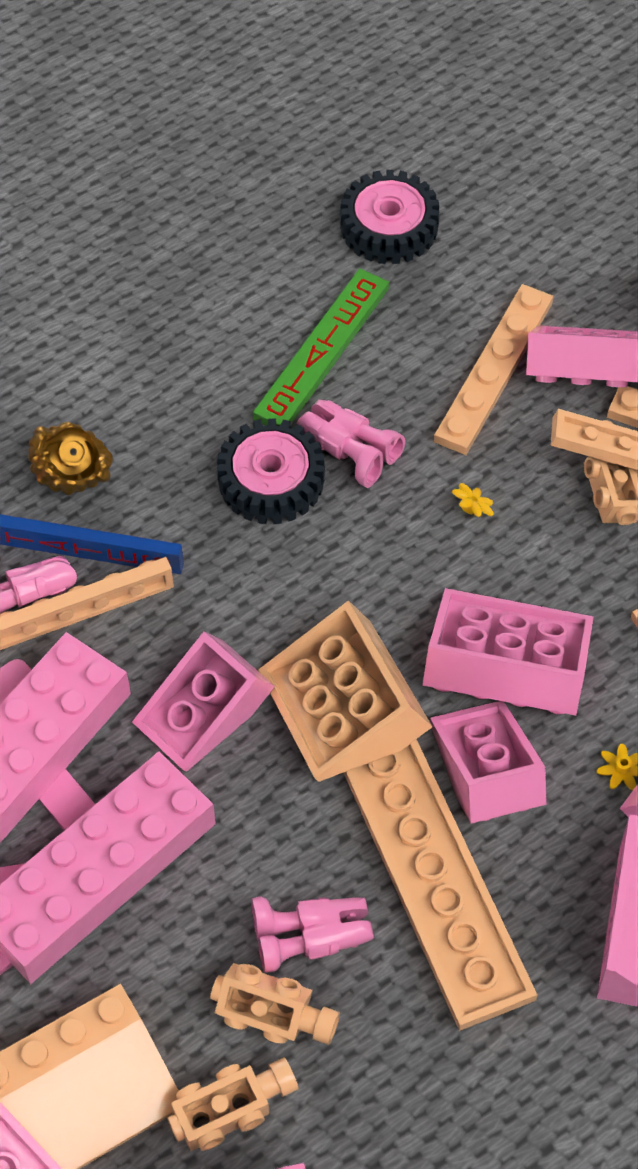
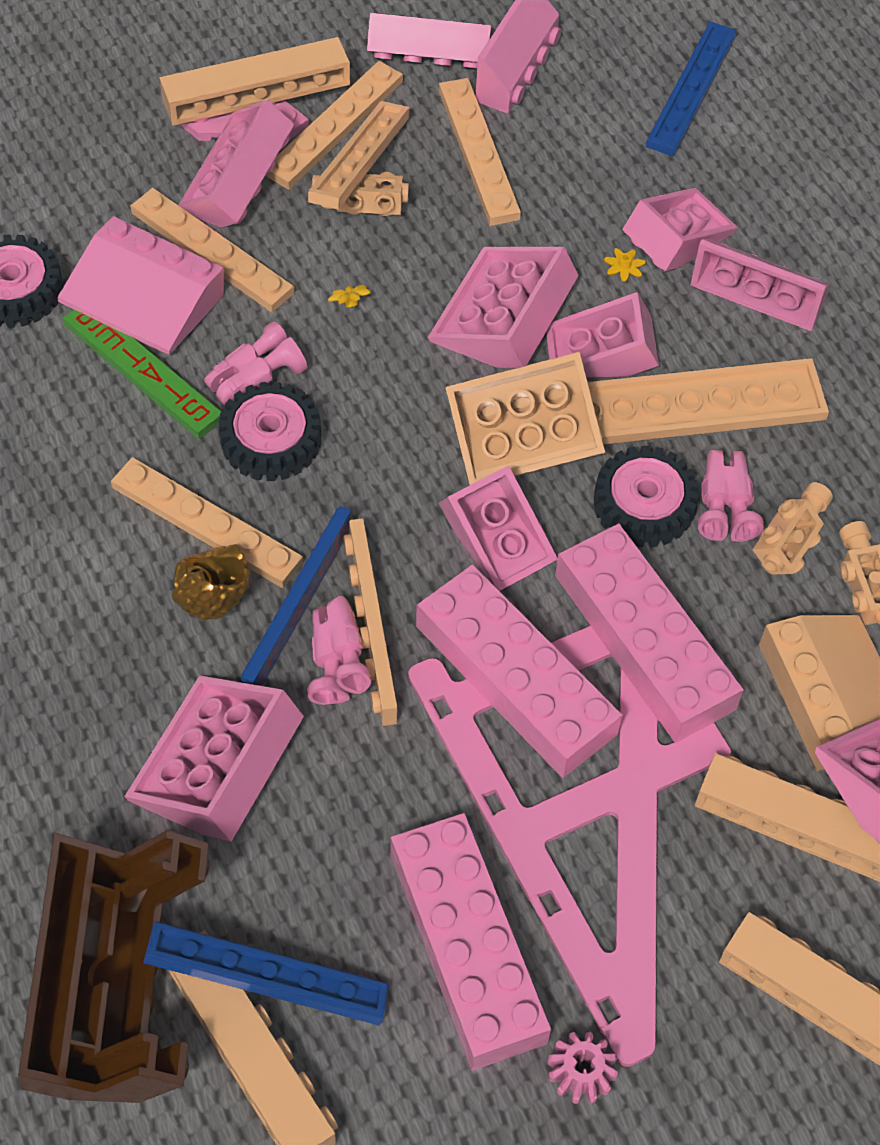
camera: 80 degrees left, 0 degrees up
none -> bright pink slope [58,216,224,355]
none -> light nougat plate [111,457,303,588]
none -> wheel [594,446,699,548]

